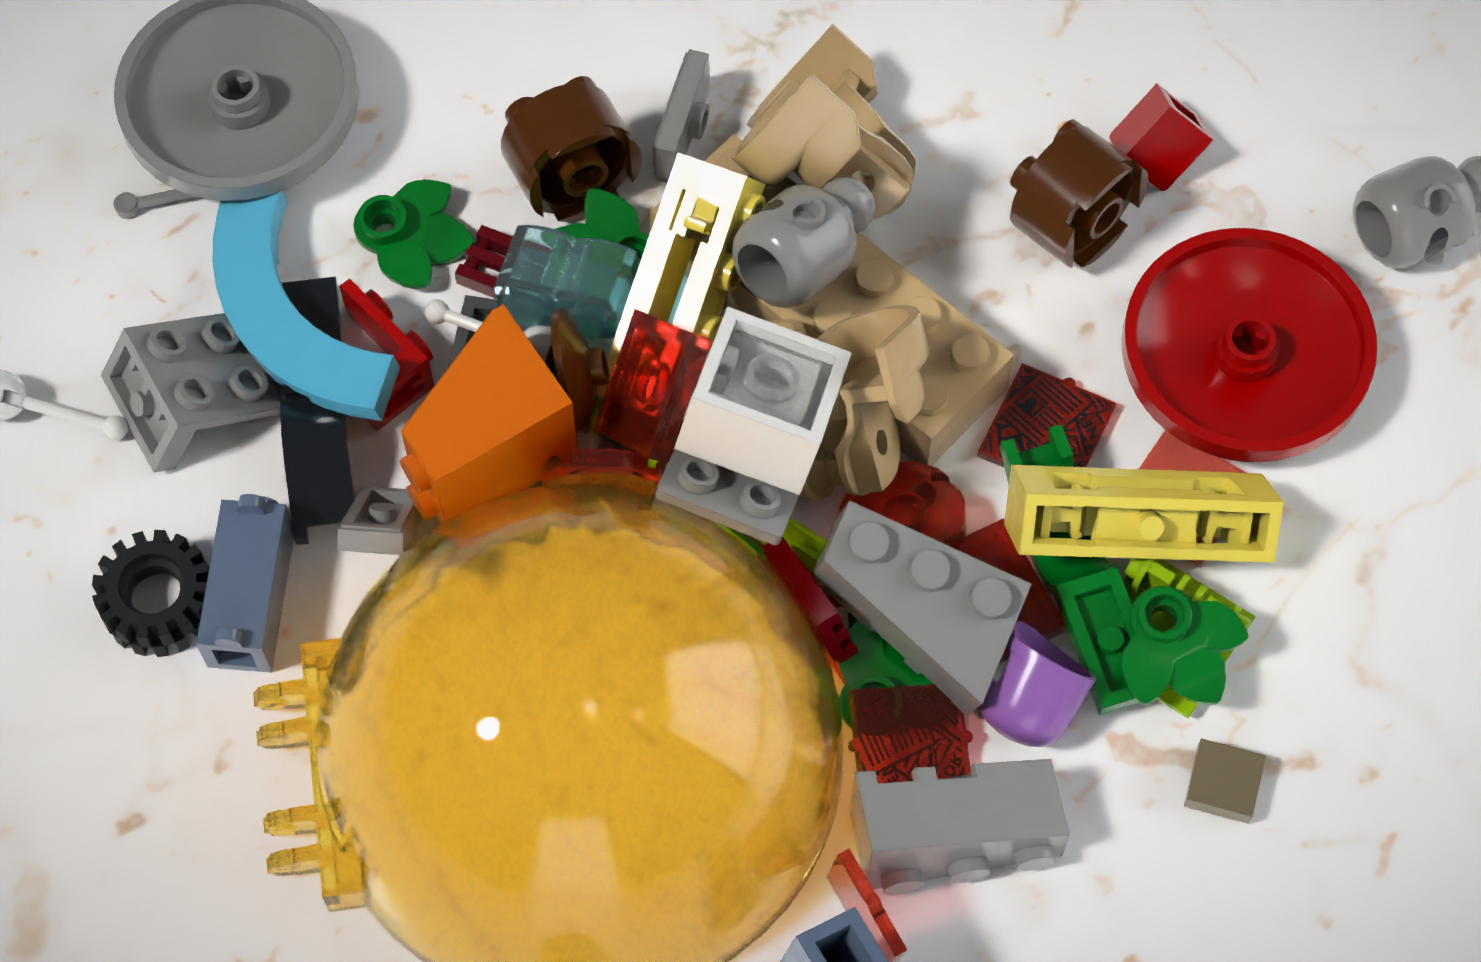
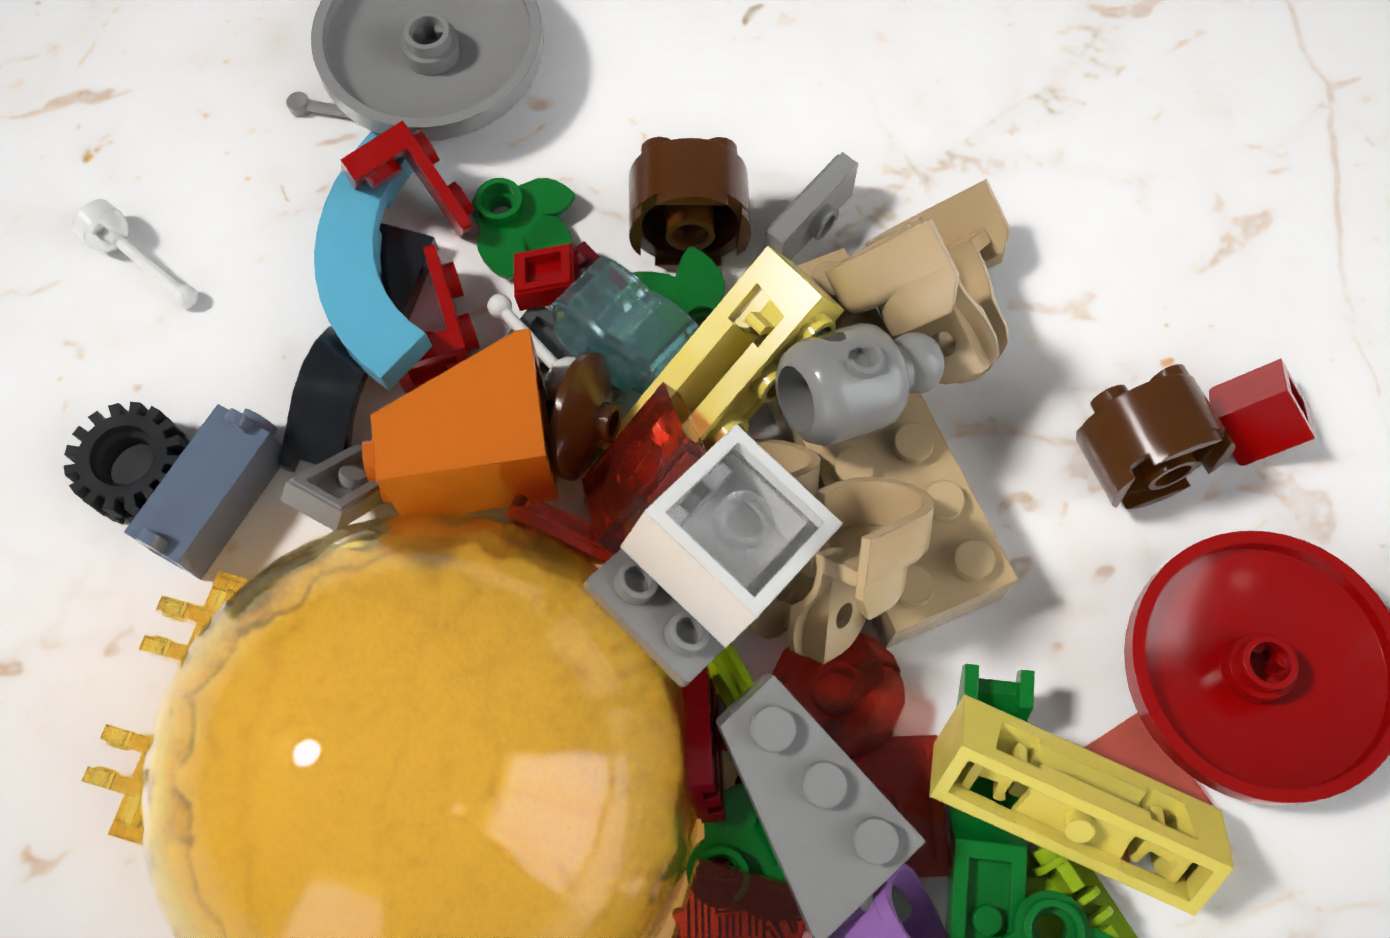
camera: 25 degrees right, 5 degrees up
light grey bracket [101,313,281,473] -> none
clear red piece [977,363,1117,468] -> none
none -> red bracket [340,120,474,237]
none -> red tile [514,243,579,311]

